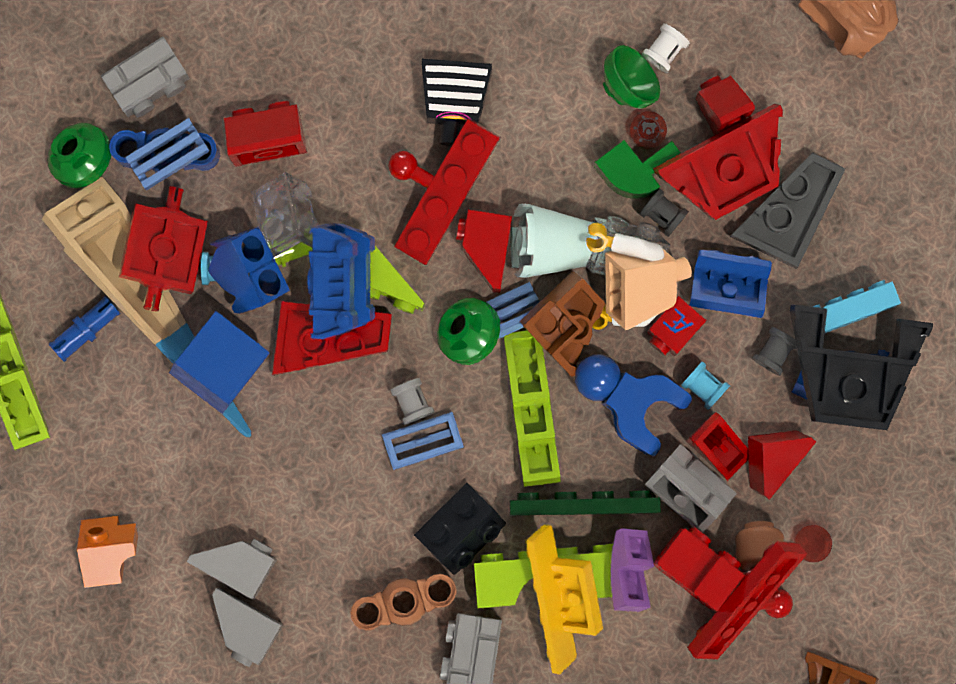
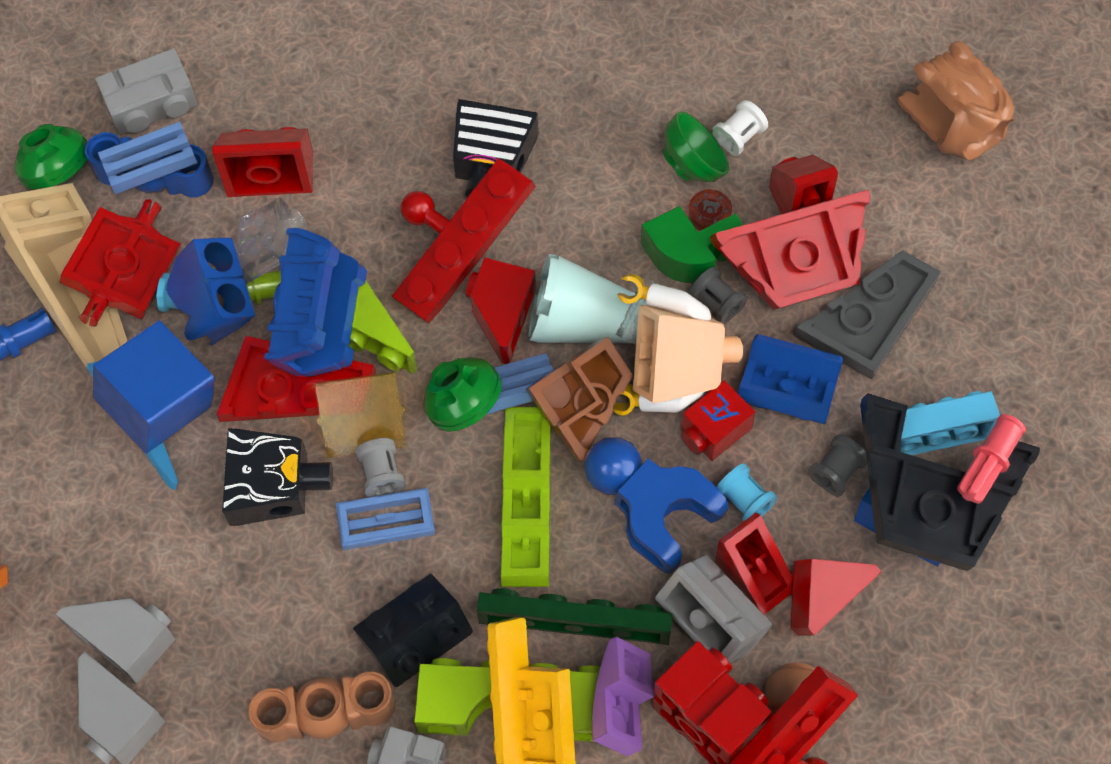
camera: 10 degrees right, 20 degrees down
clear red tile [794,525,832,562] -> none
none -> black torso [222,428,333,526]
none -> clear yellow piece [315,372,406,458]
none -> coral axle [957,414,1026,504]

